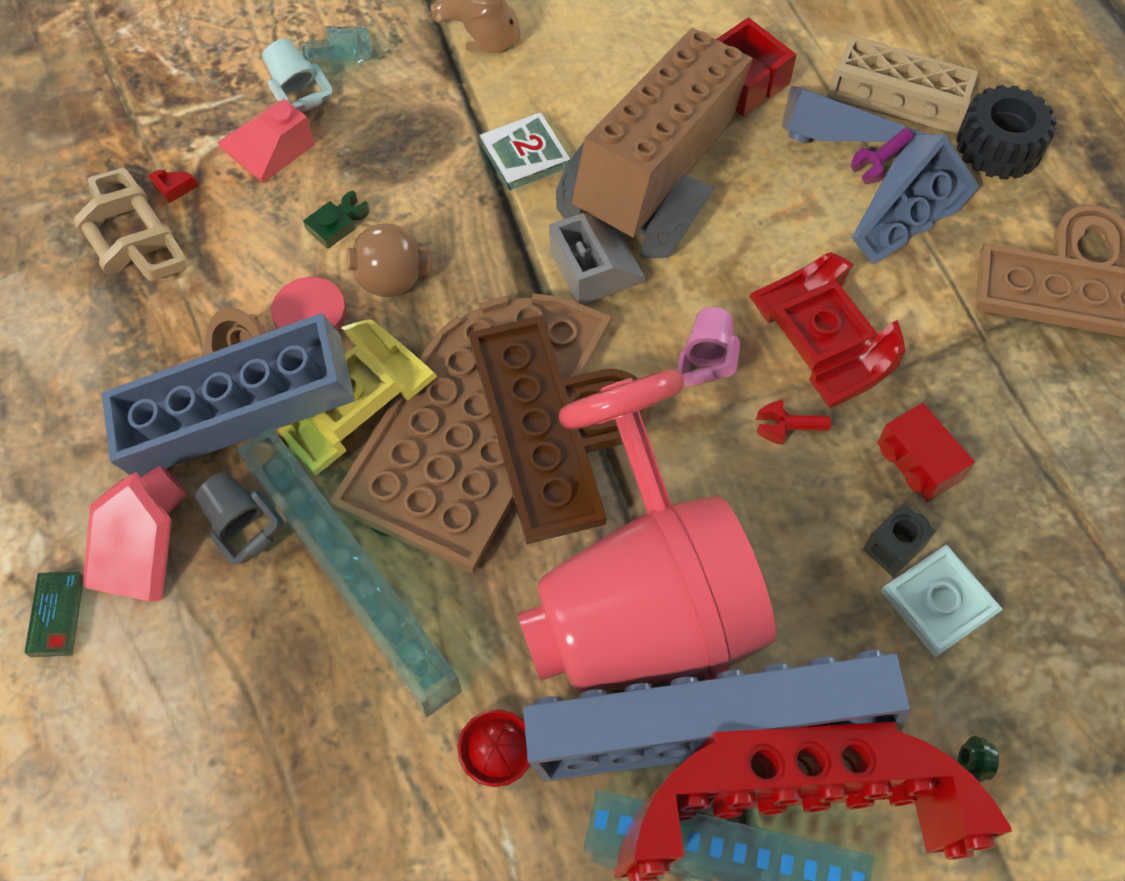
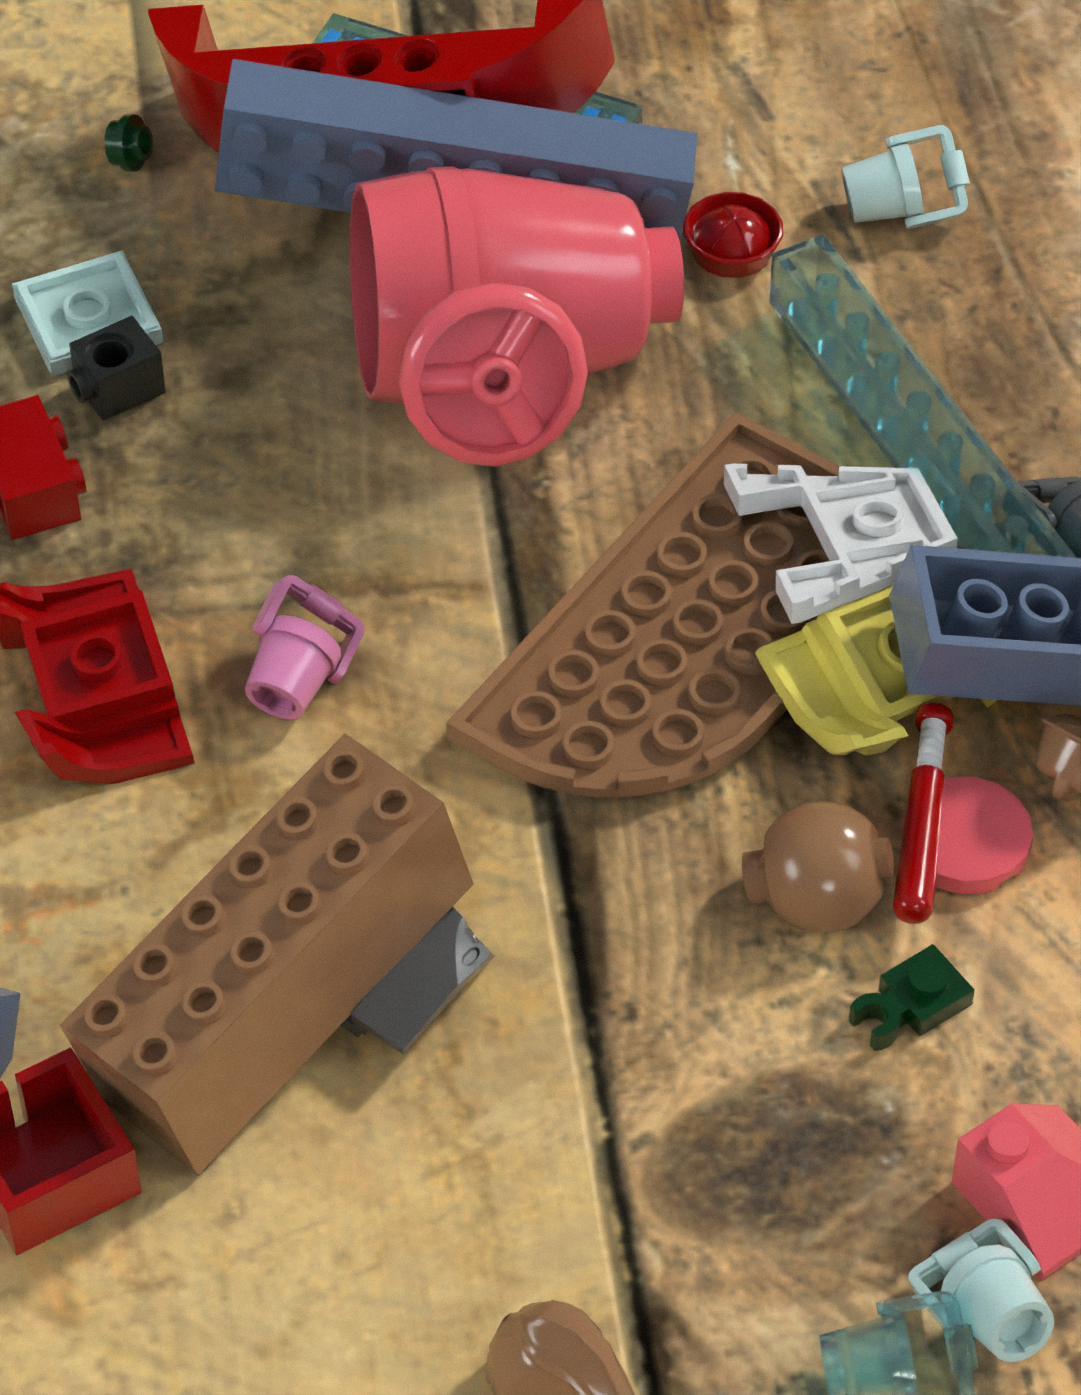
camera: 170 degrees left, 10 degrees down
reddish brown plate [468,315,651,545] -> none
tile [479,112,570,191] -> none
light grey slope [549,213,645,304] -> none
red bar [756,400,832,445] -> none
none -> white wing [724,463,958,624]
none -> light aqua piece [841,125,970,229]
none -> red piece [893,702,954,924]

